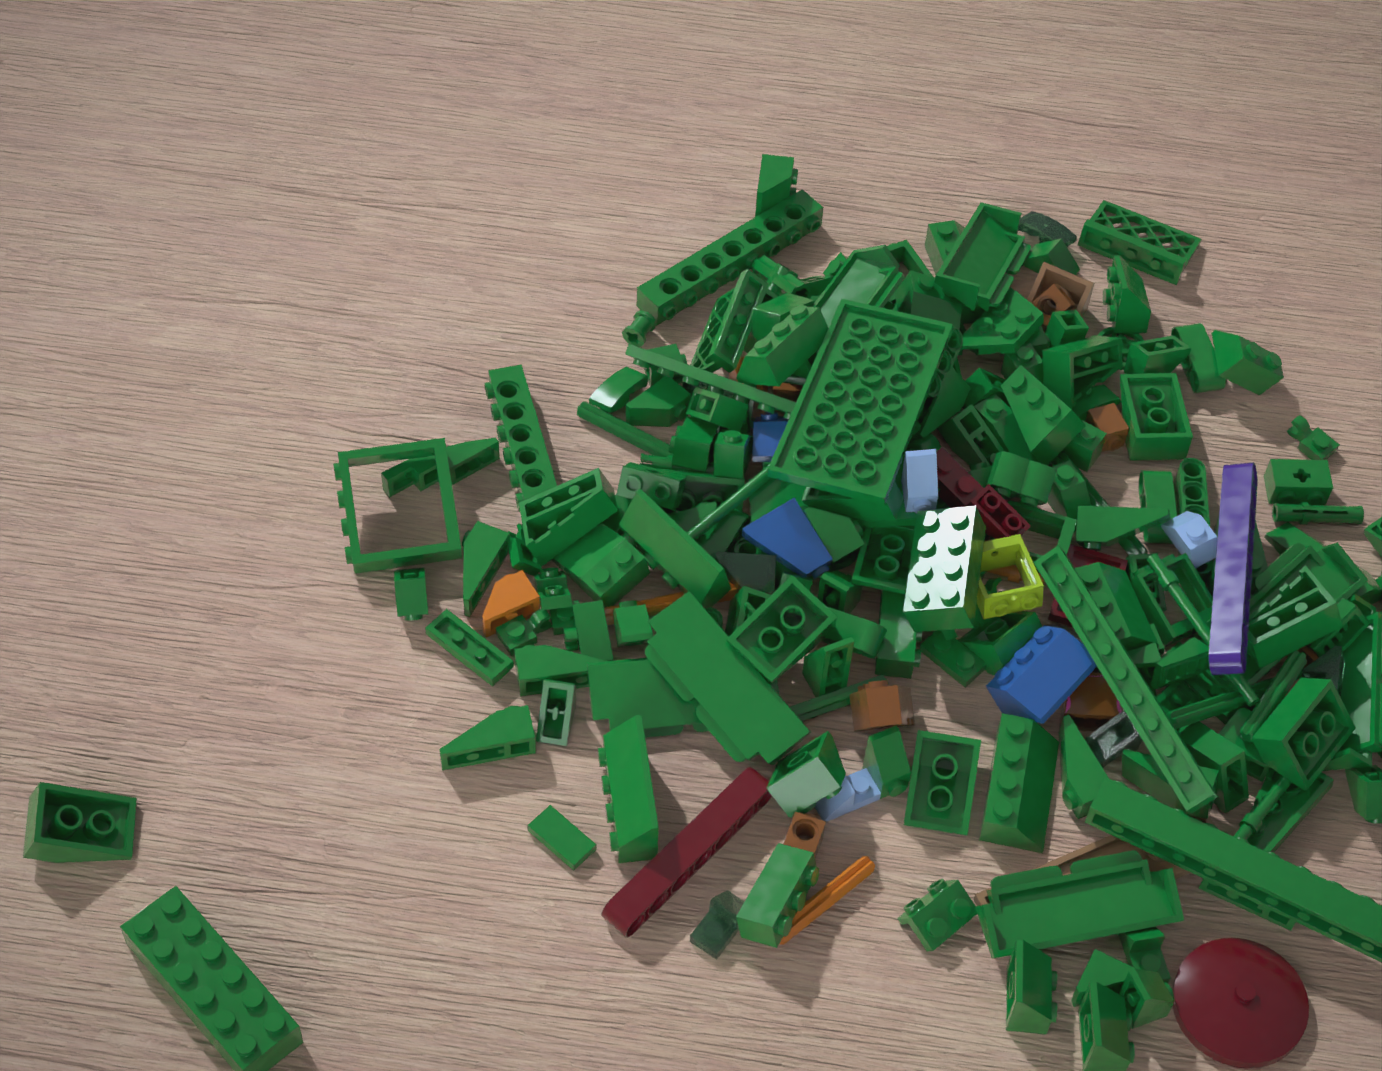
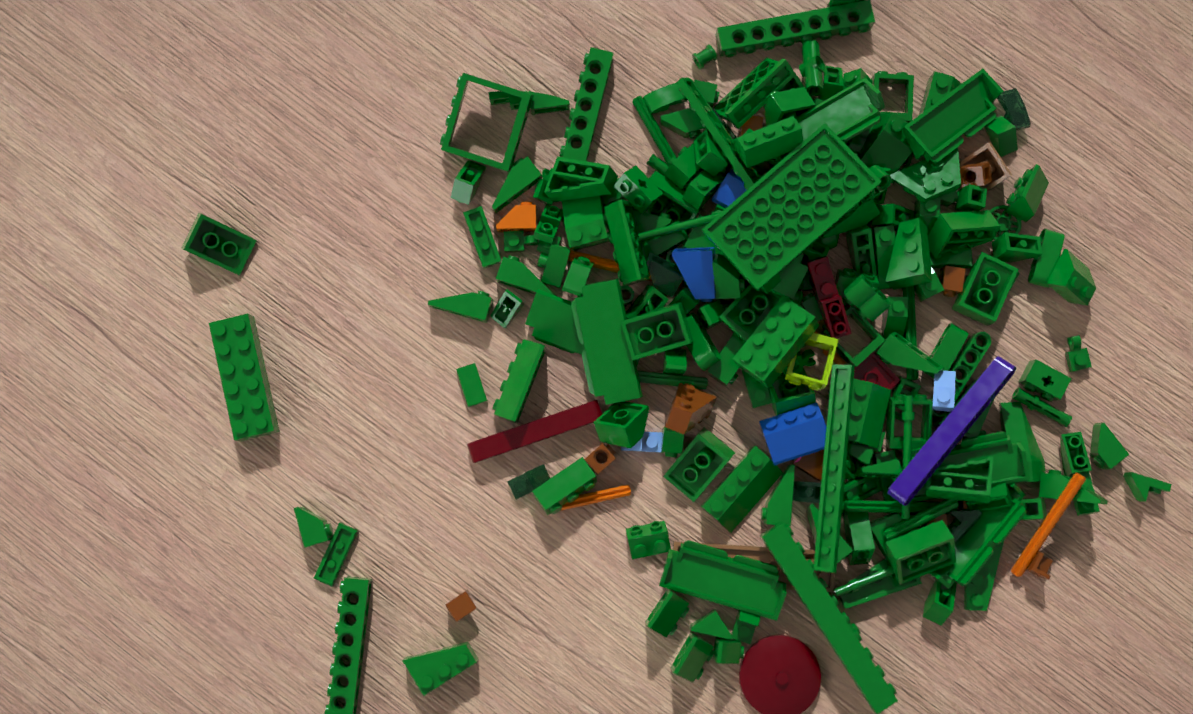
camera: 30 degrees right, 30 degrees up
light blue slope [901,449,938,513] -> none
green fence [1078,200,1202,285] -> none

